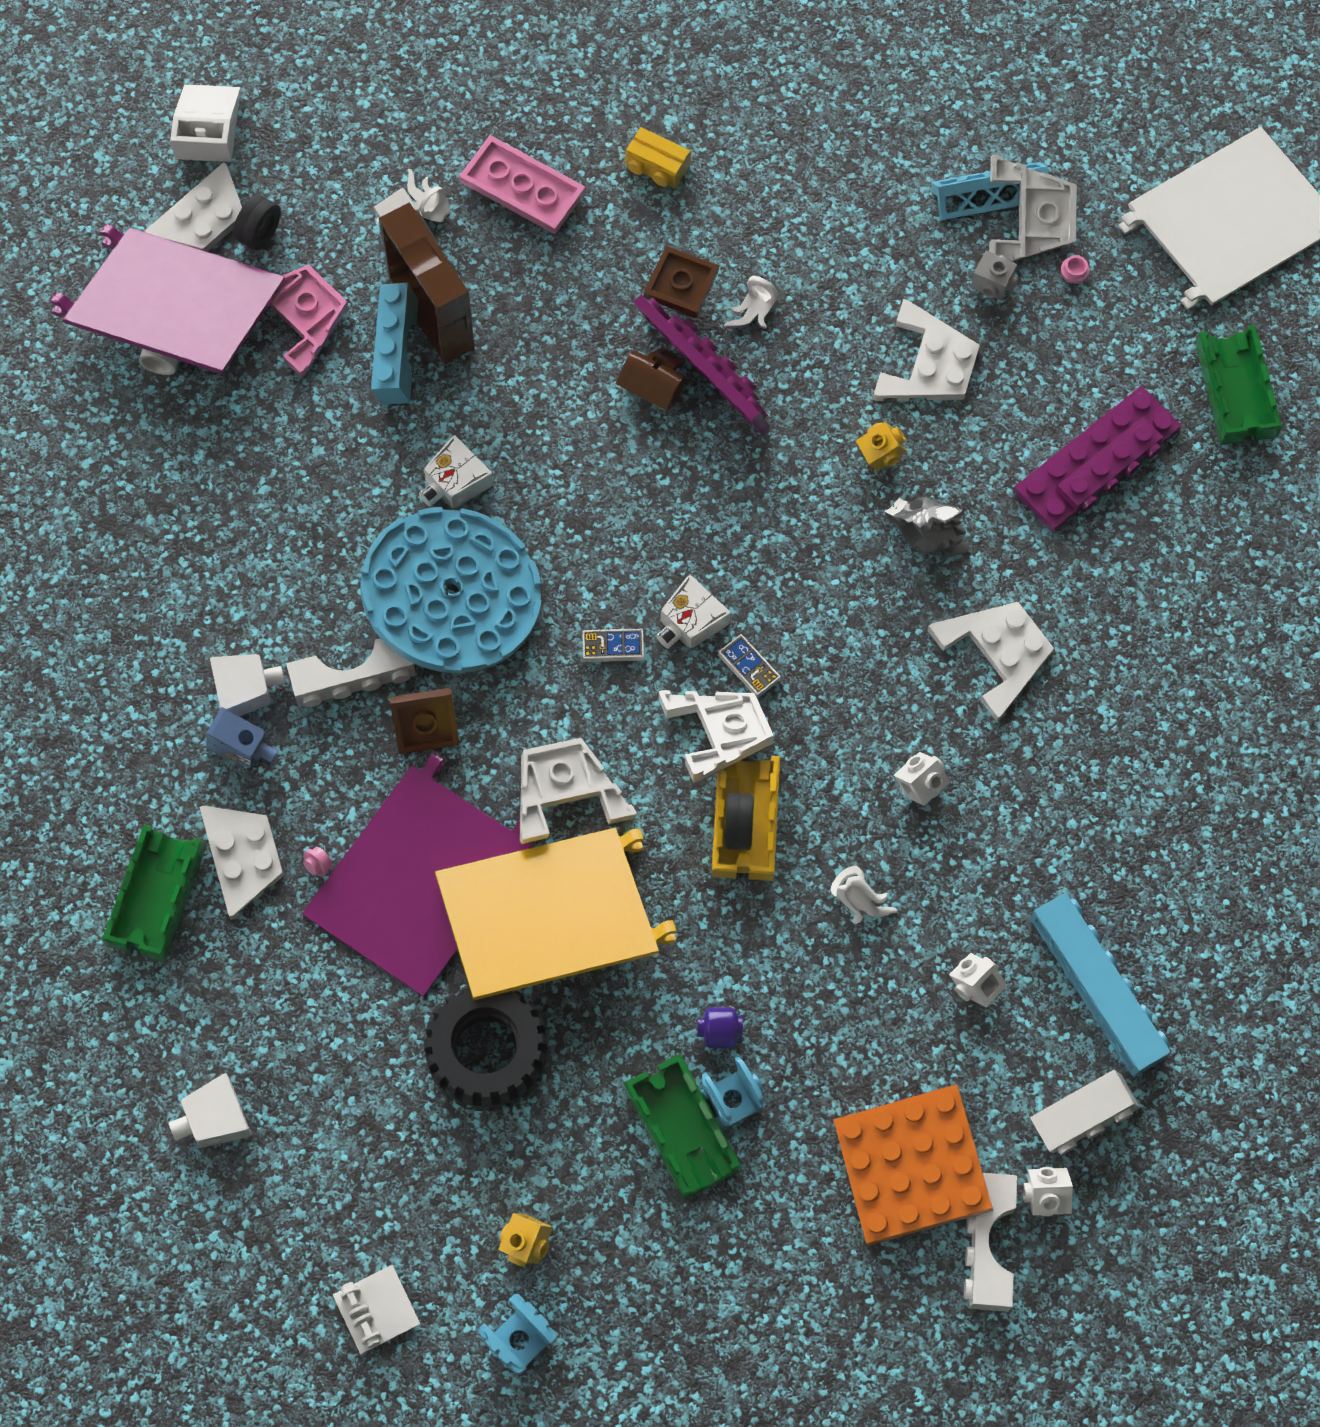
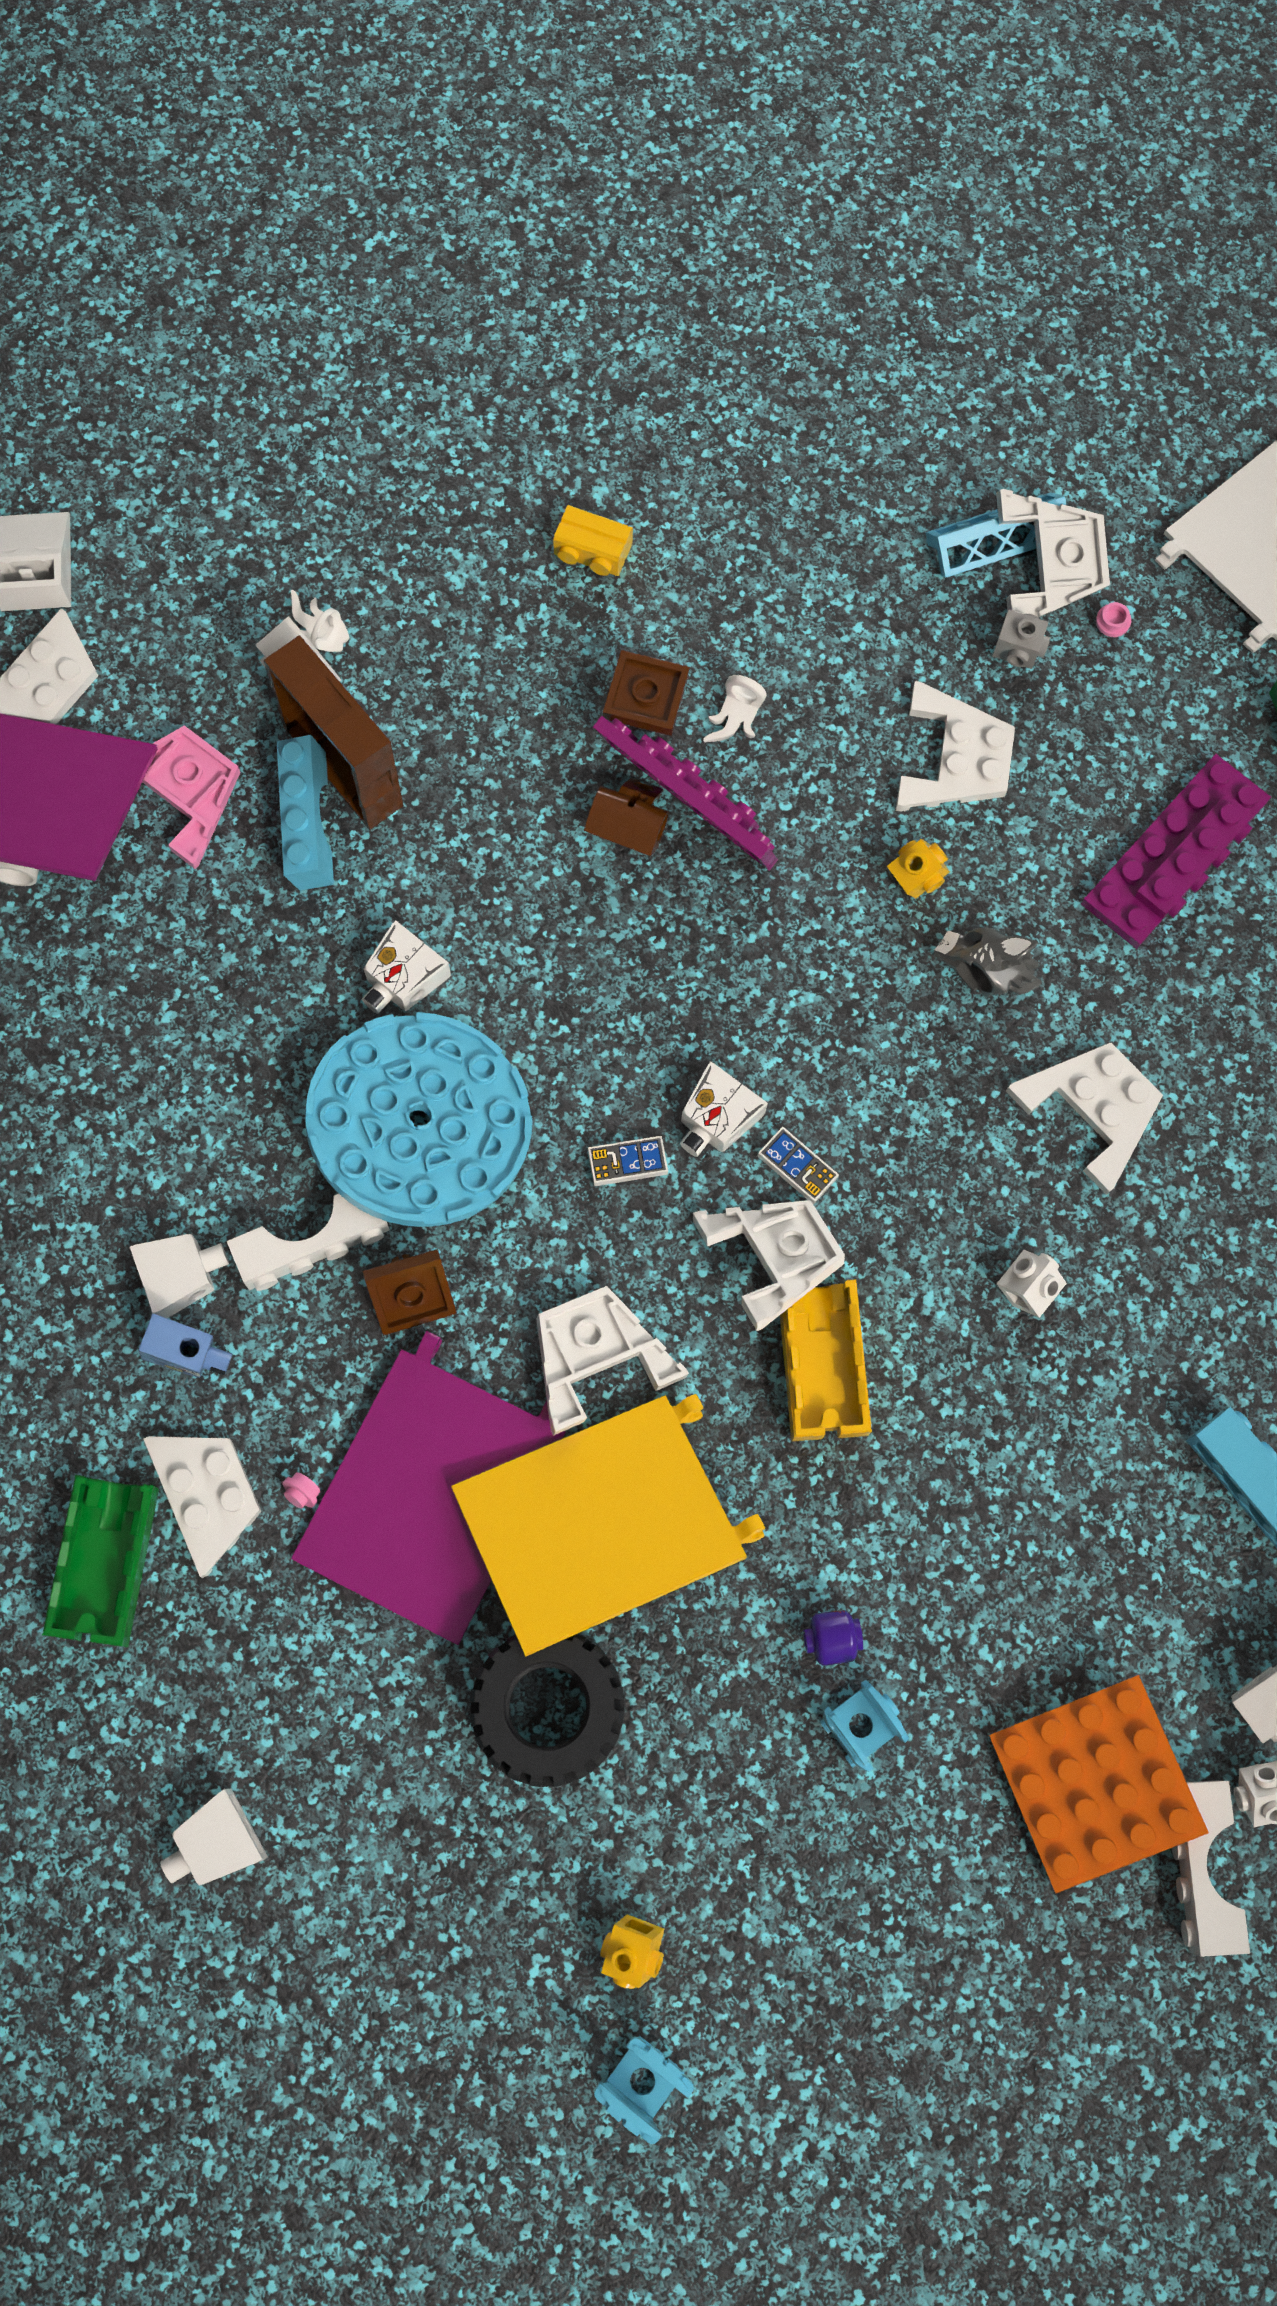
camera: 10 degrees left, 5 degrees up
black tyre [233,194,281,250] -> none
white hinge [333,1265,420,1355] -> none
bright pink plate [459,135,586,234] -> none
green piece [623,1054,742,1201] -> none
black tyre [725,793,754,850] -> none
white piece [831,866,897,924] -> none
white brick [949,953,1007,1007] -> none

